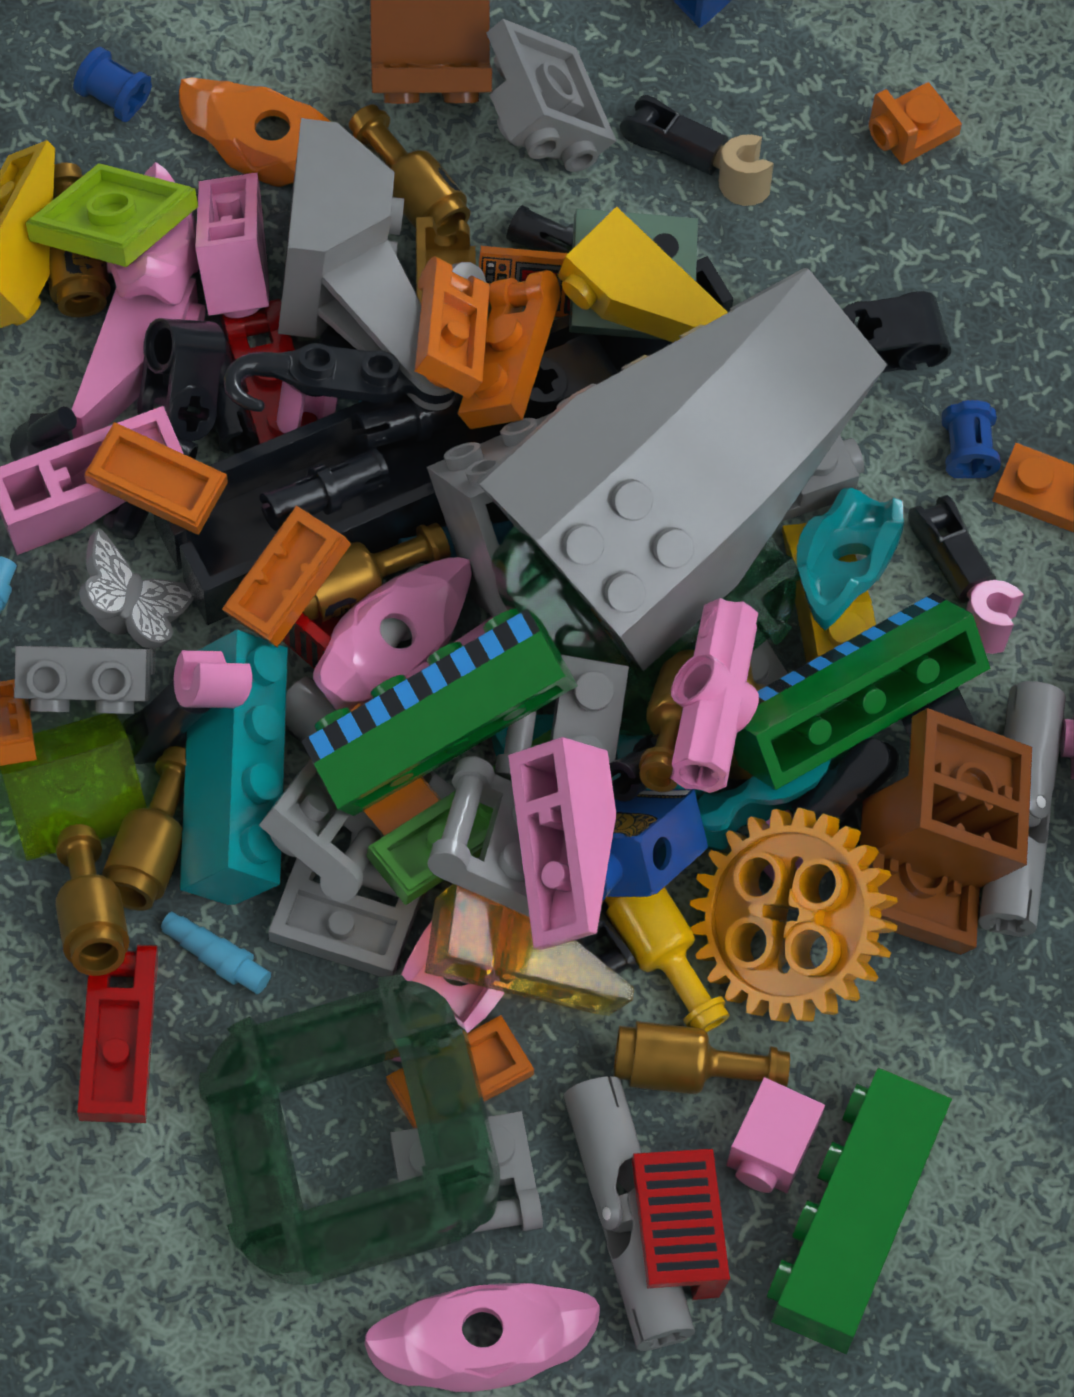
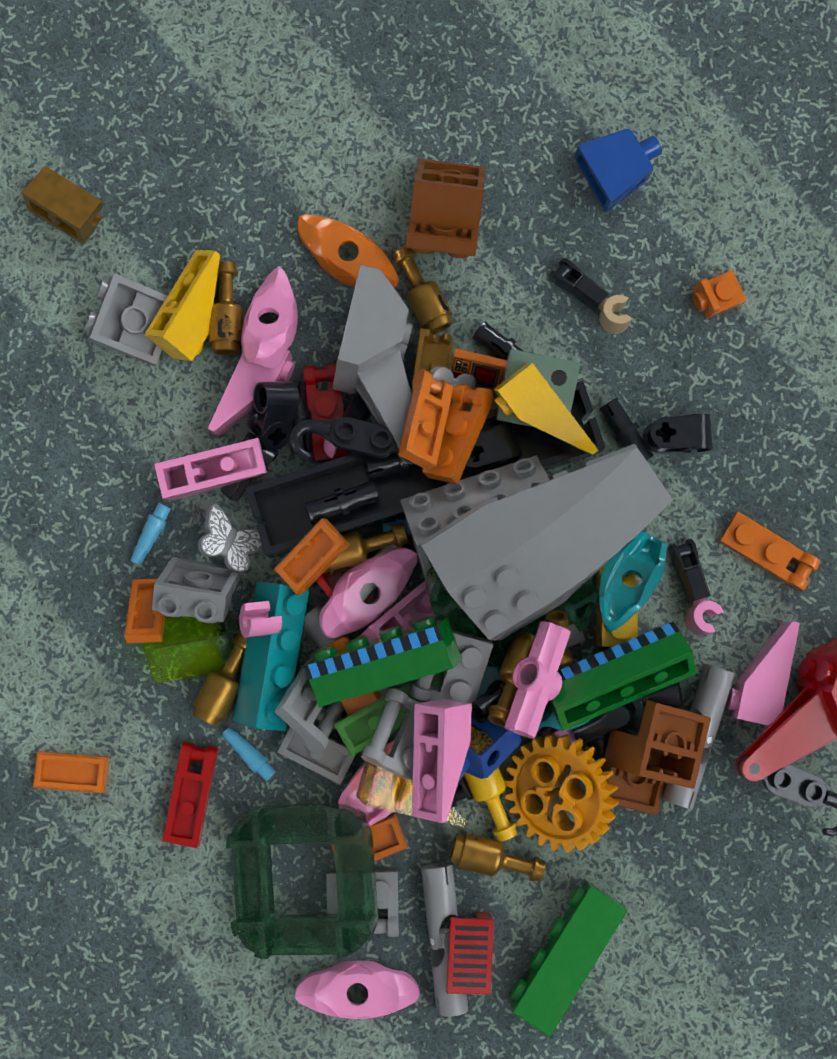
camera: 10 degrees right, 20 degrees up
black plate [9,406,77,461] -> none
lime tile [26,163,198,267] -> none
pearl gold piece [56,824,130,976] -> none
blue bush [73,47,152,122] -> none
orange tile [84,422,228,535] -> none
bright pink slope [195,172,269,318] -> none
light grey plate [486,19,617,172] -> none
bright pink brick [726,1077,825,1193] -> none
blue bush [941,400,1001,478] -> none

